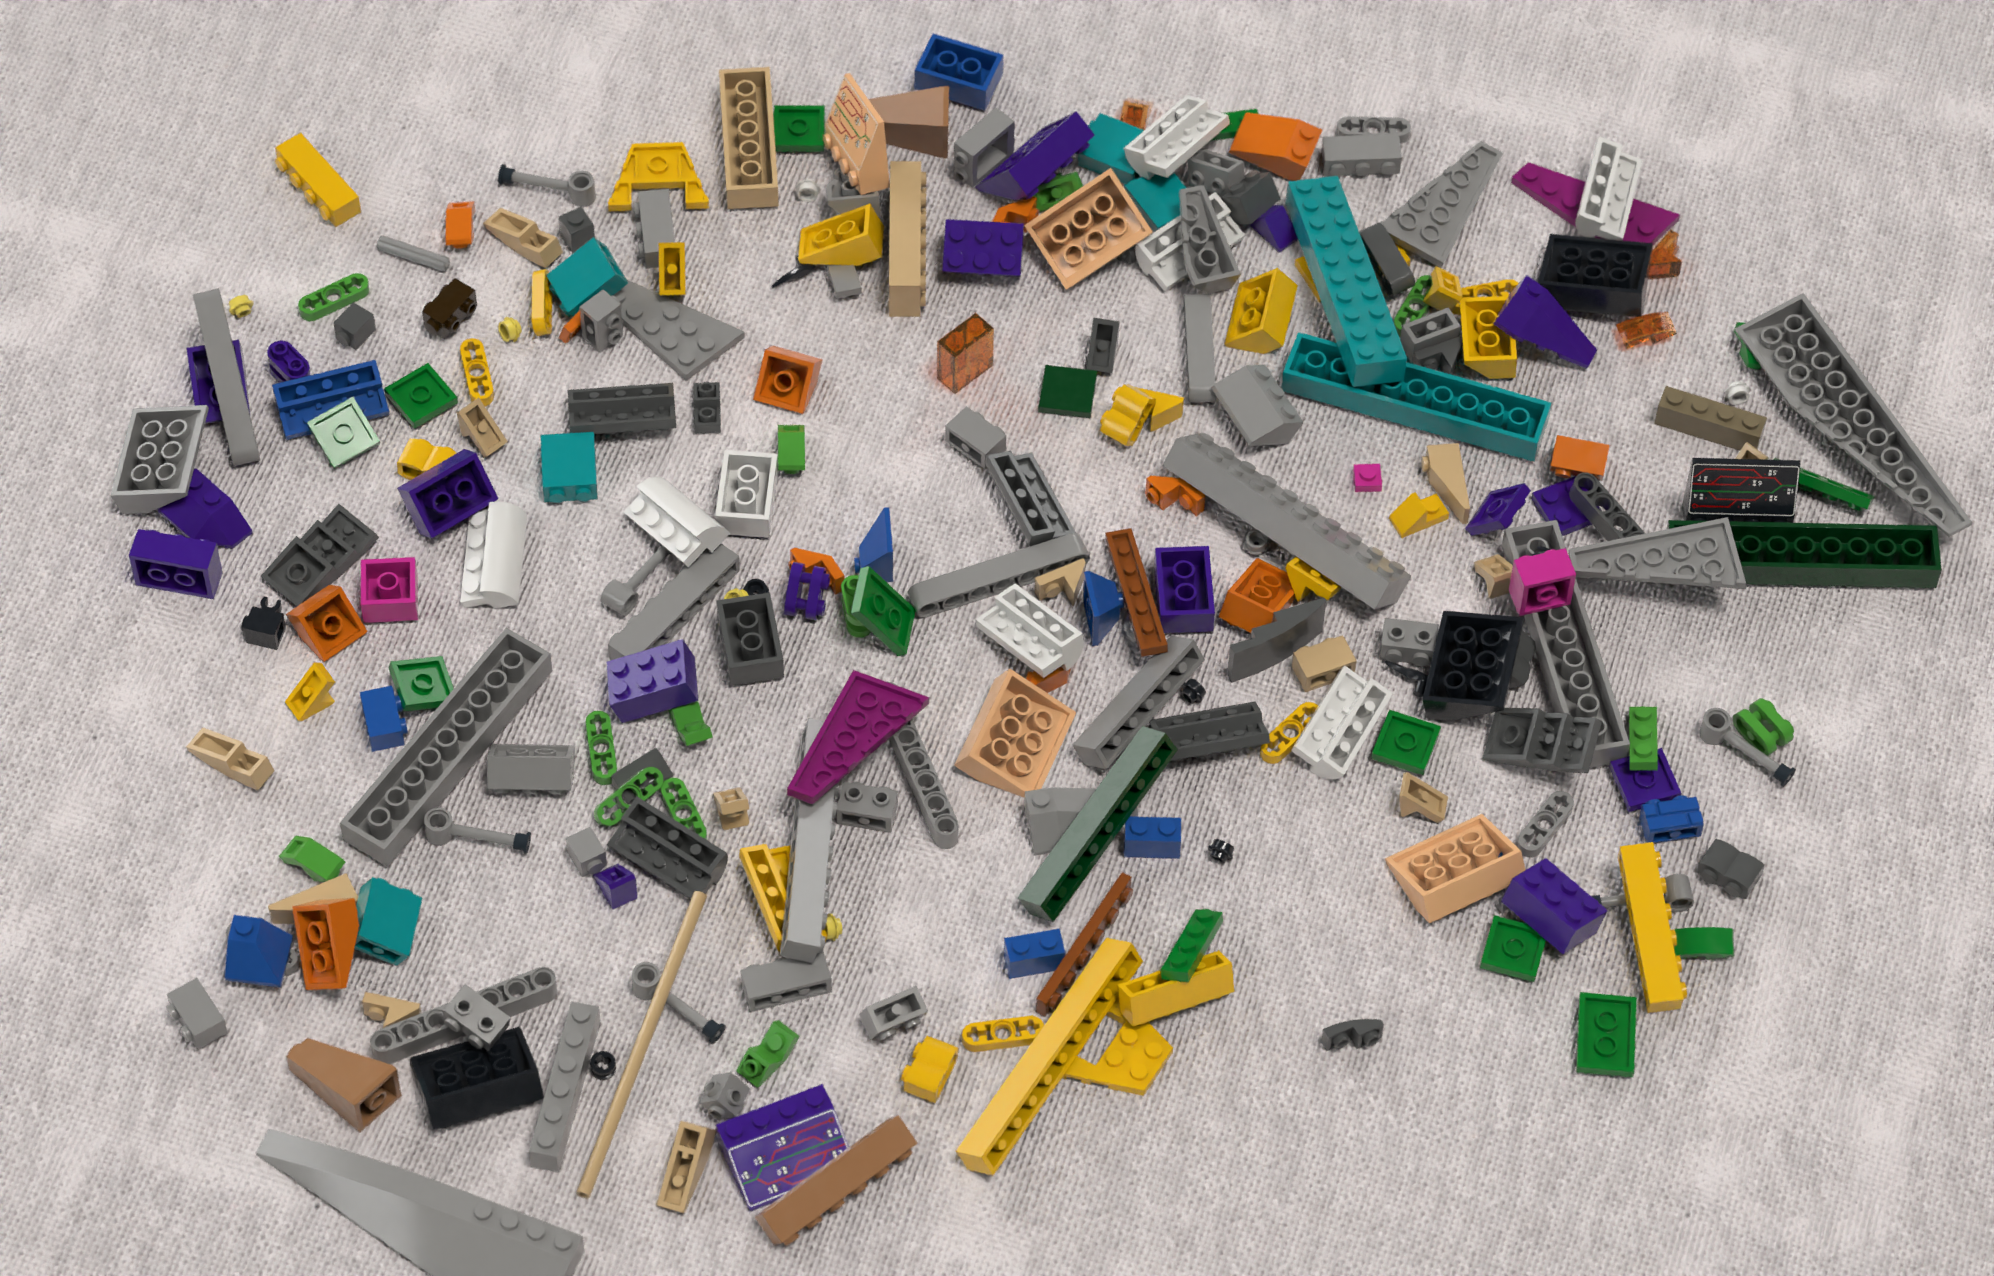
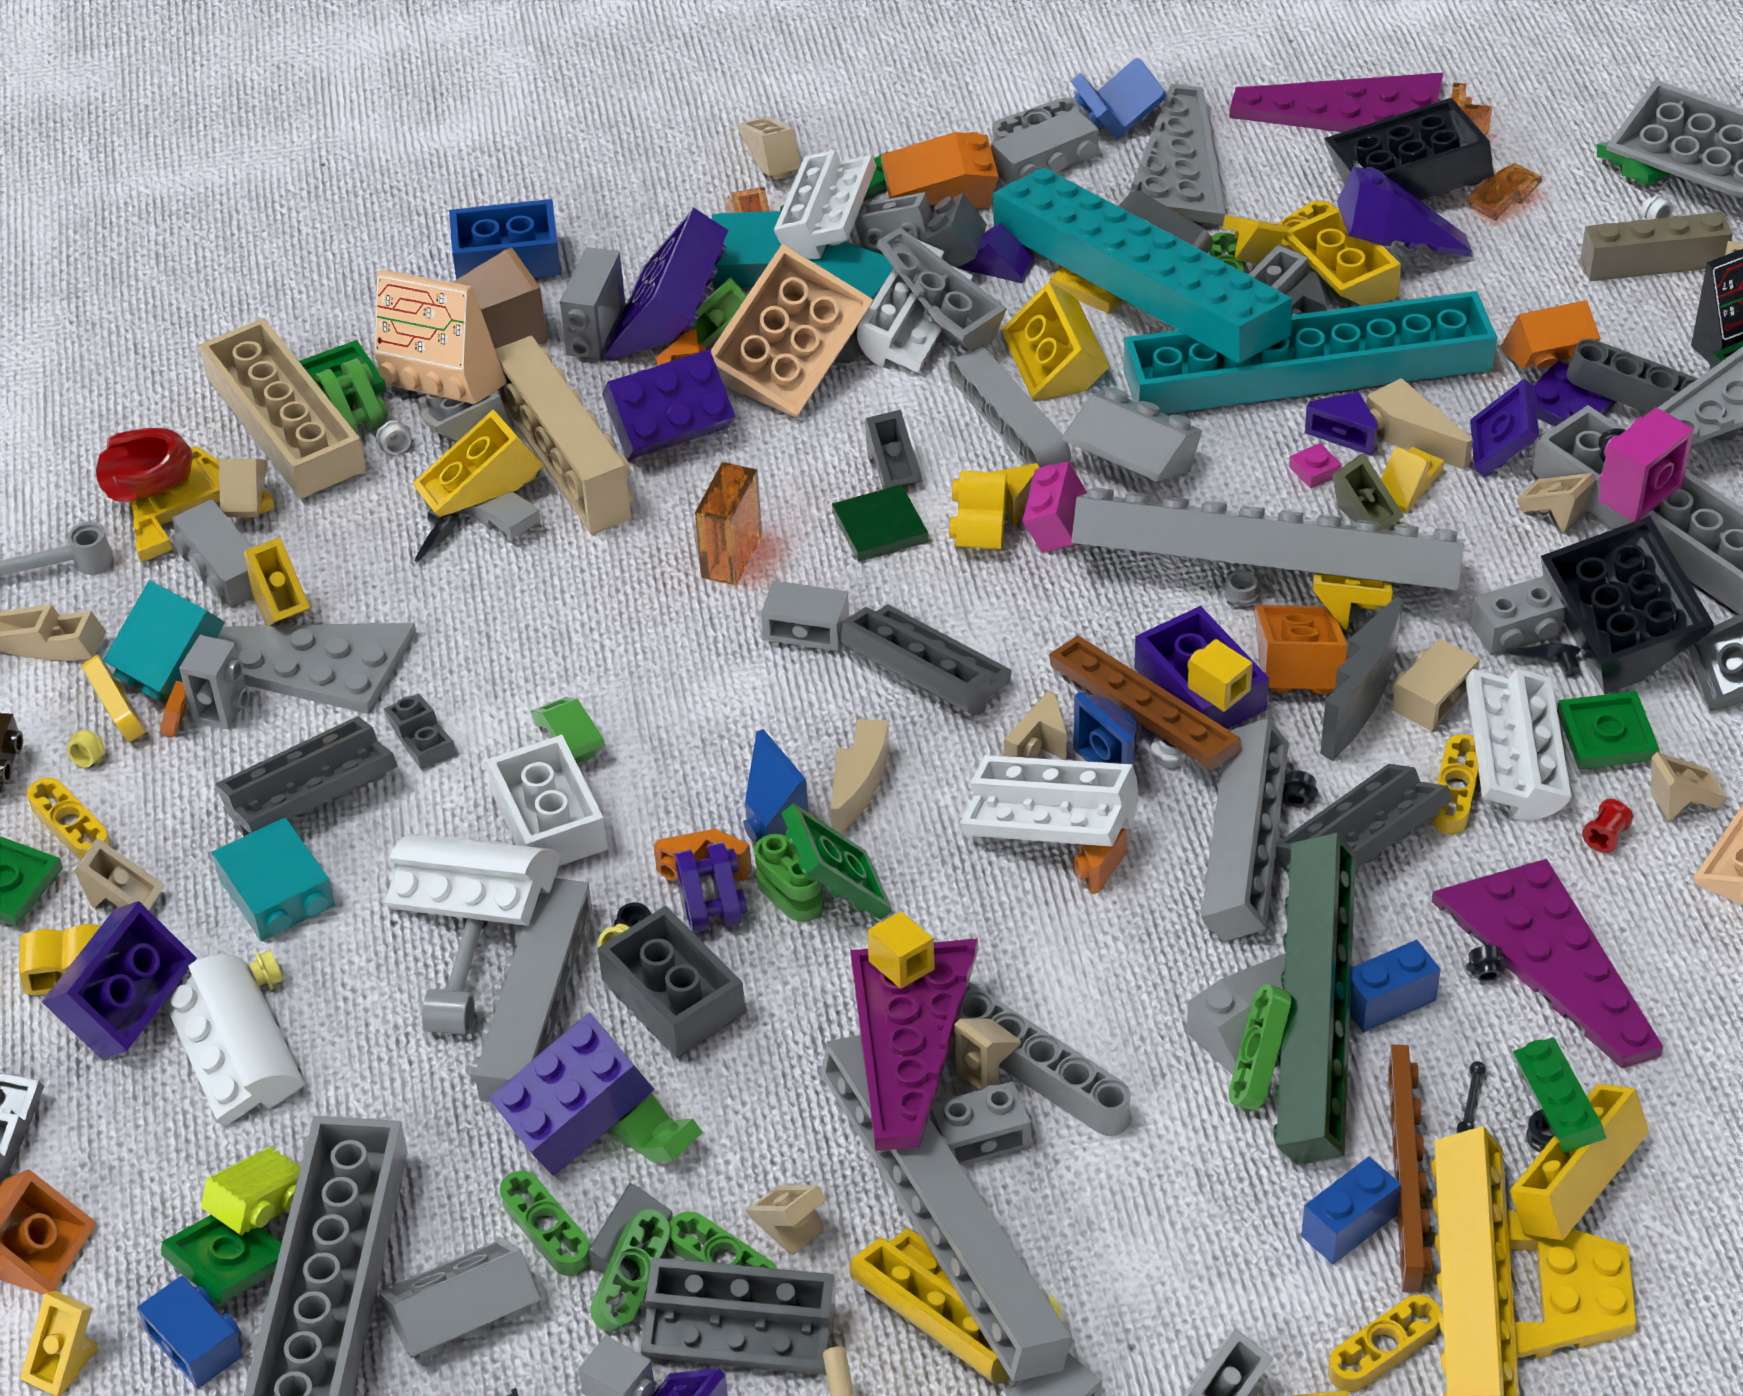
camera: 25 degrees left, 10 degrees down
dark pink brick [361,557,418,623] -> none
dark grey brick [558,207,595,253] -> none
orange slope [753,345,823,414] -> none
light grey beam [908,533,1090,618] -> none
light nougat slope [954,669,1076,798] -> none
orange slope [1145,476,1205,516] -> none
white brick [1575,136,1643,240] -> none
none -> red hair [96,428,193,502]
none -> neon yellow brick [201,1146,300,1236]
none -> tan slope [219,459,268,517]
none -> light yellow plate [249,949,284,990]
none -> bright green brick [315,359,388,435]
none -> tan slope [737,116,801,179]
none -> tan slope [831,719,889,834]
none -> yellow brick [867,911,935,989]
none -> tan slope [954,1019,1021,1091]
none -> dark pink brick [1022,461,1087,552]
none -> bracket [1070,58,1167,140]
none -> yellow brick [1188,639,1253,712]
none -> bright green beam [1229,984,1291,1112]
none -> dark purple slope [1304,391,1378,456]
none -> olive slope [1332,453,1404,529]
none -> magenta wing [1431,858,1663,1068]
none -> black hinge [1456,1061,1486,1134]
none -> red bush [1582,799,1634,853]

